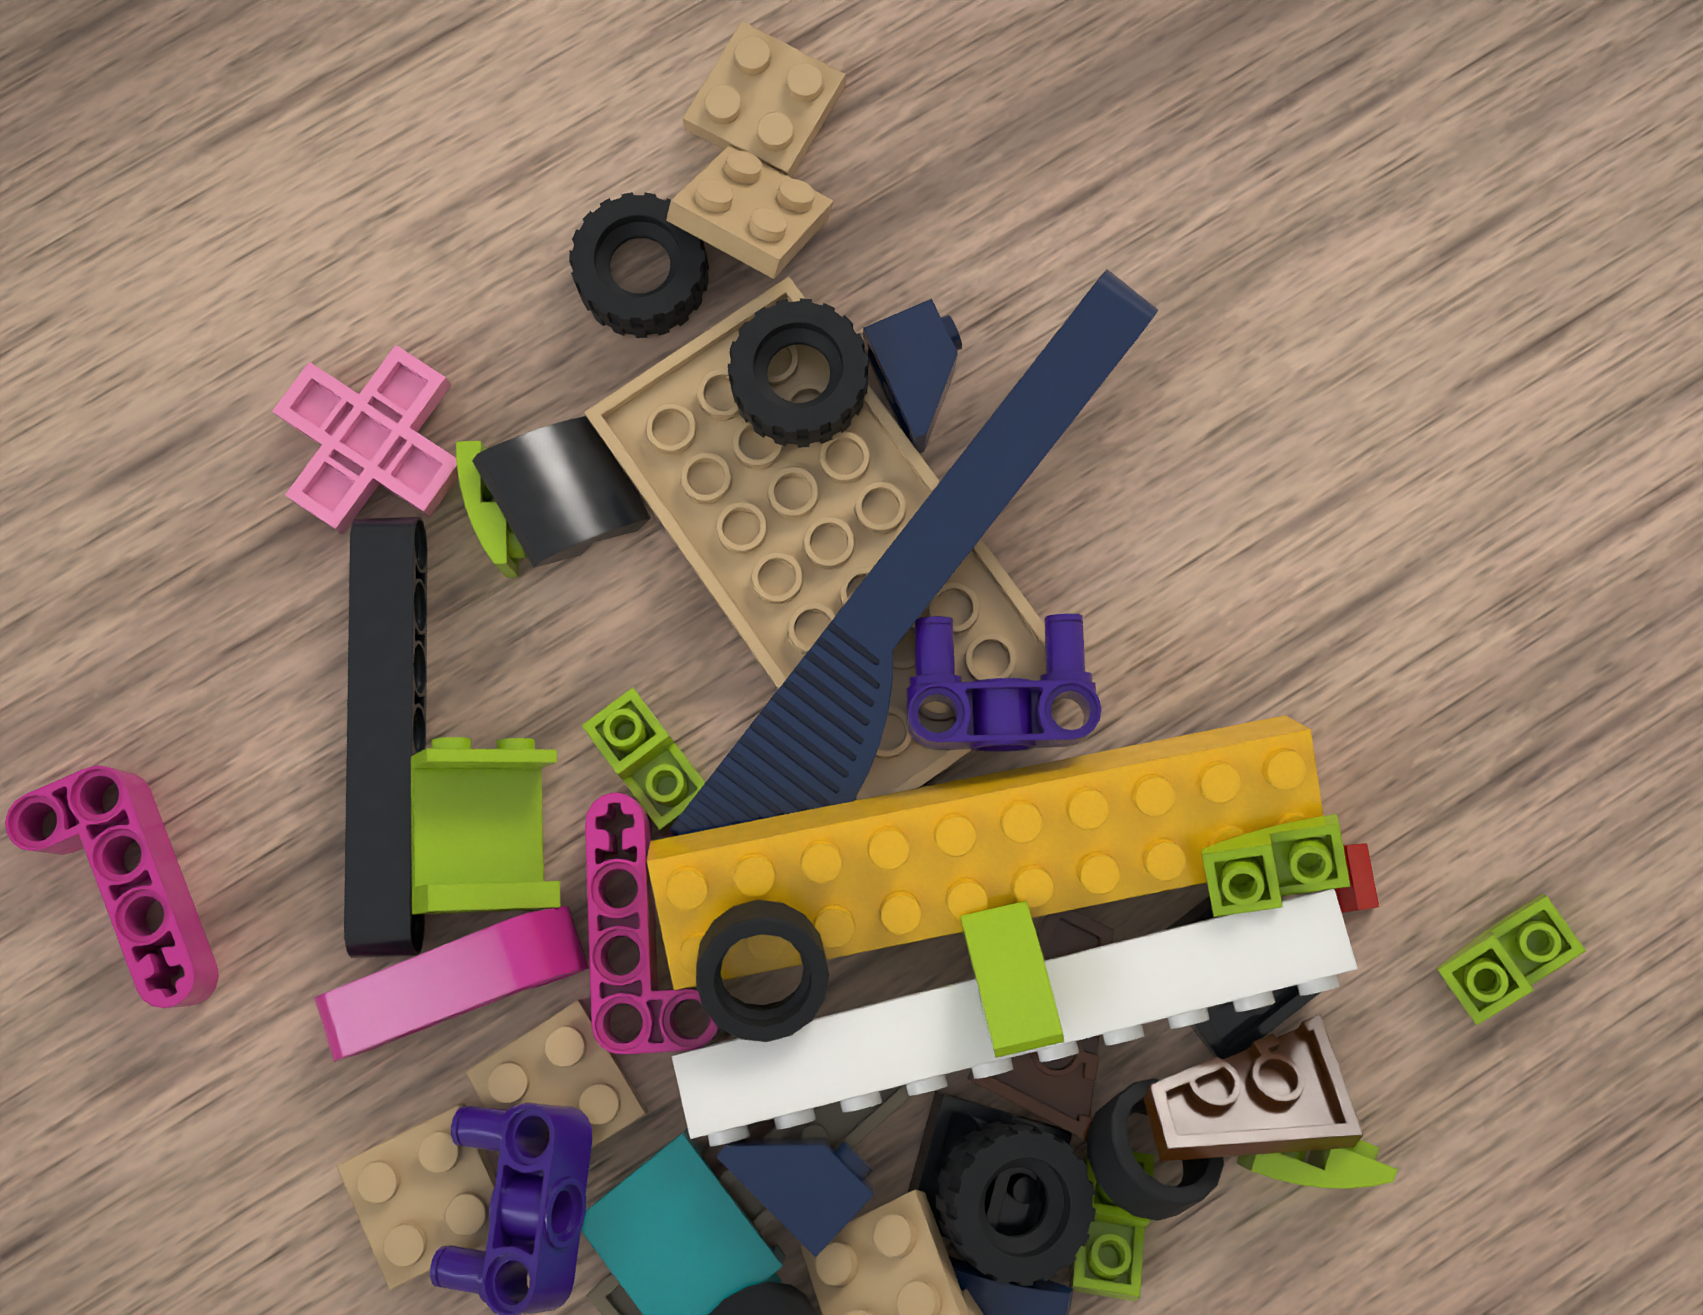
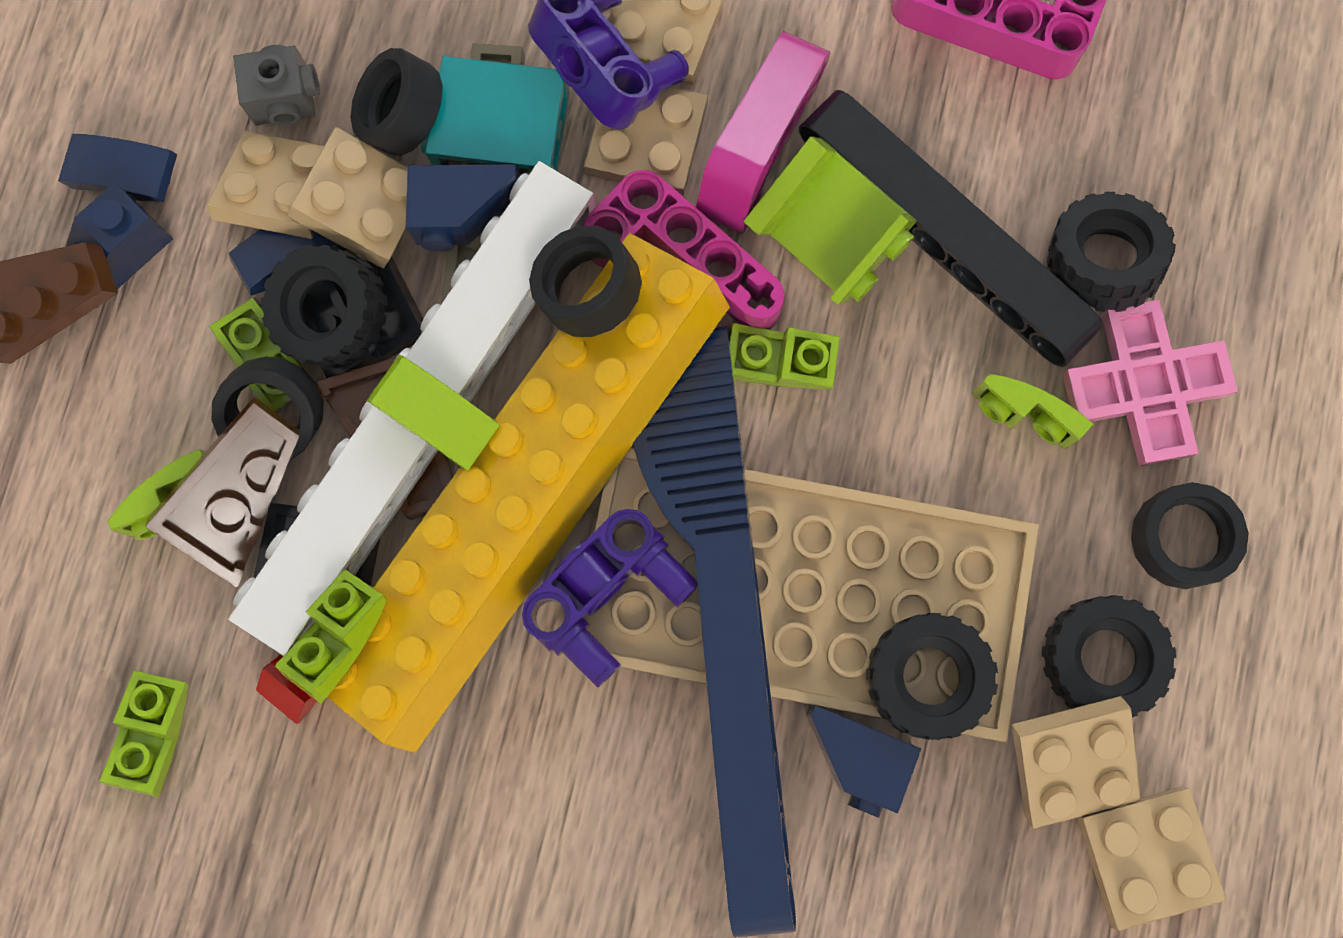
camera: 140 degrees right, 0 degrees up
black slope [472,416,651,568] -> none
none -> black tyre [1047,192,1176,312]
none -> black tyre [1131,482,1249,589]

